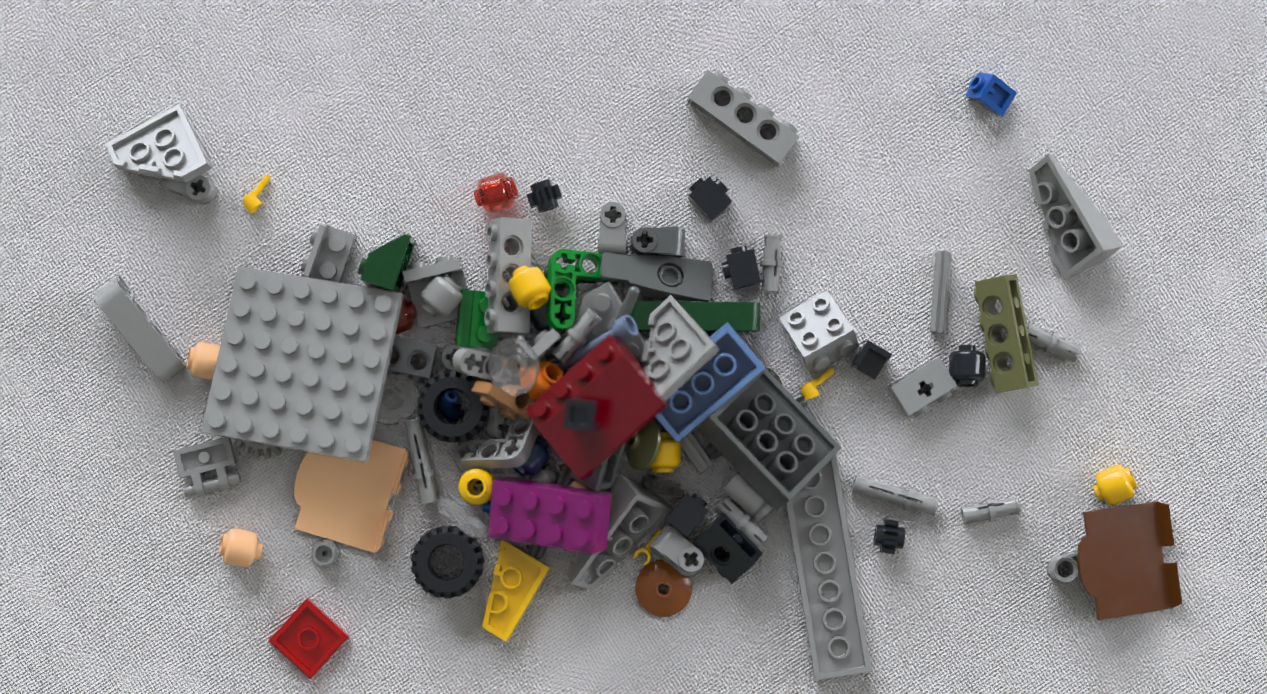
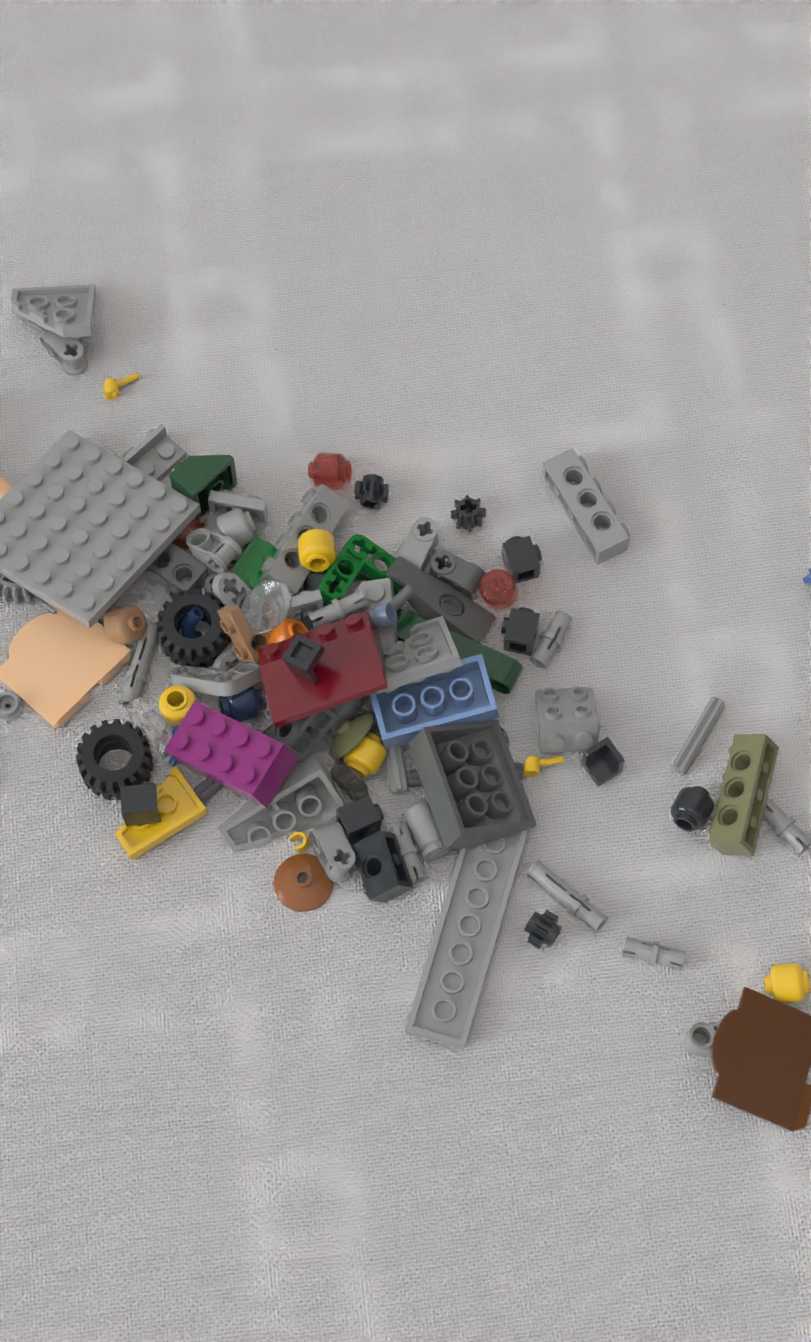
camera: 30 degrees right, 20 degrees down
light grey brick [888,357,957,418] -> none
none -> medium nougat head [103,605,147,644]
none -> black panel [120,783,162,827]
none -> light grey piece [186,528,242,573]
none -> black gear [451,495,486,532]
none -> clear red head [479,569,518,609]

